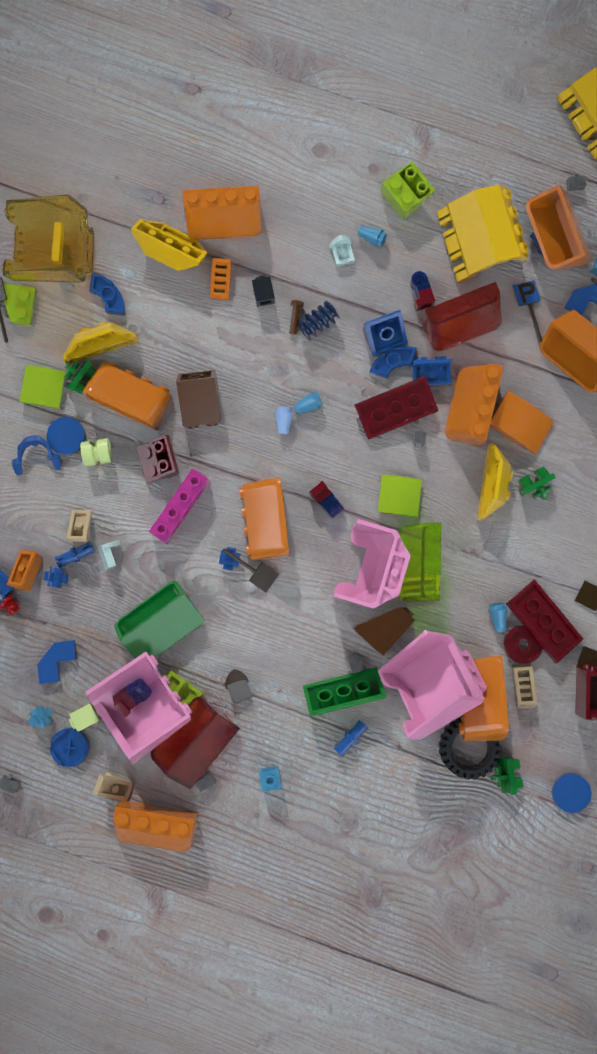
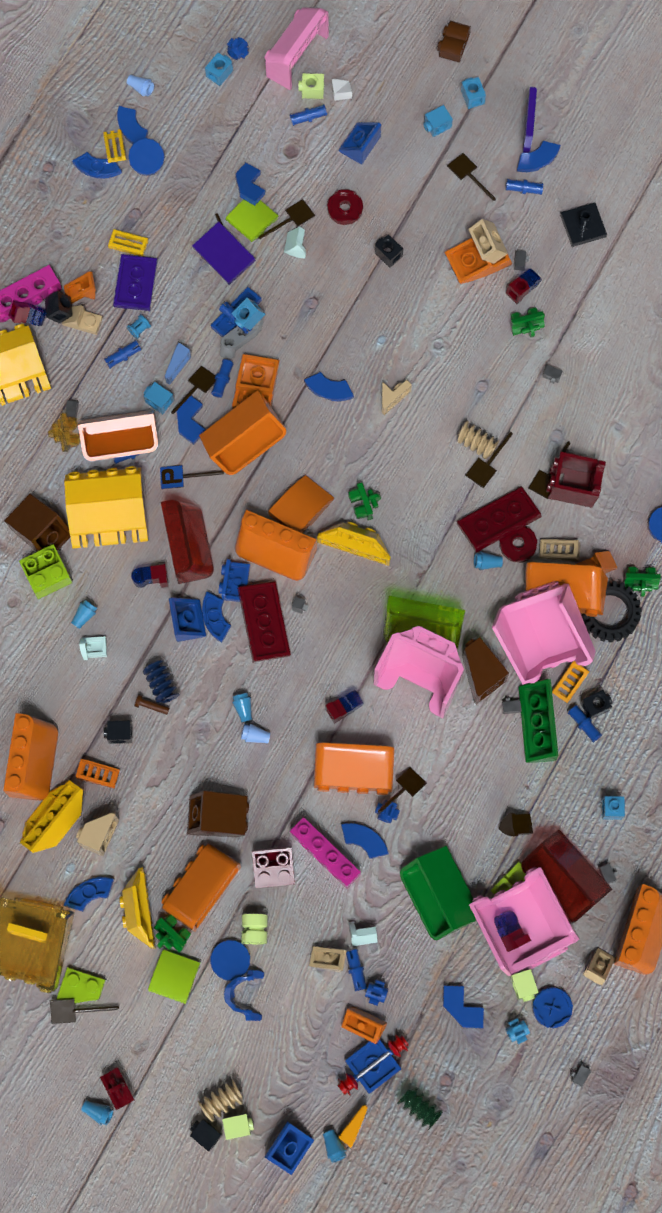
camera: 75 degrees left, 10 degrees down
lime slope [377,474,422,517] -> none
none -> reddish brown slope [4,494,71,552]
none -> clear yellow hips [48,413,80,452]
none -> tan slope [76,813,119,856]
none -> blue tile [341,823,389,859]
none -> light orange slope [552,661,590,703]
none -> orange slope [575,551,618,574]
none -> black brick [580,690,613,719]

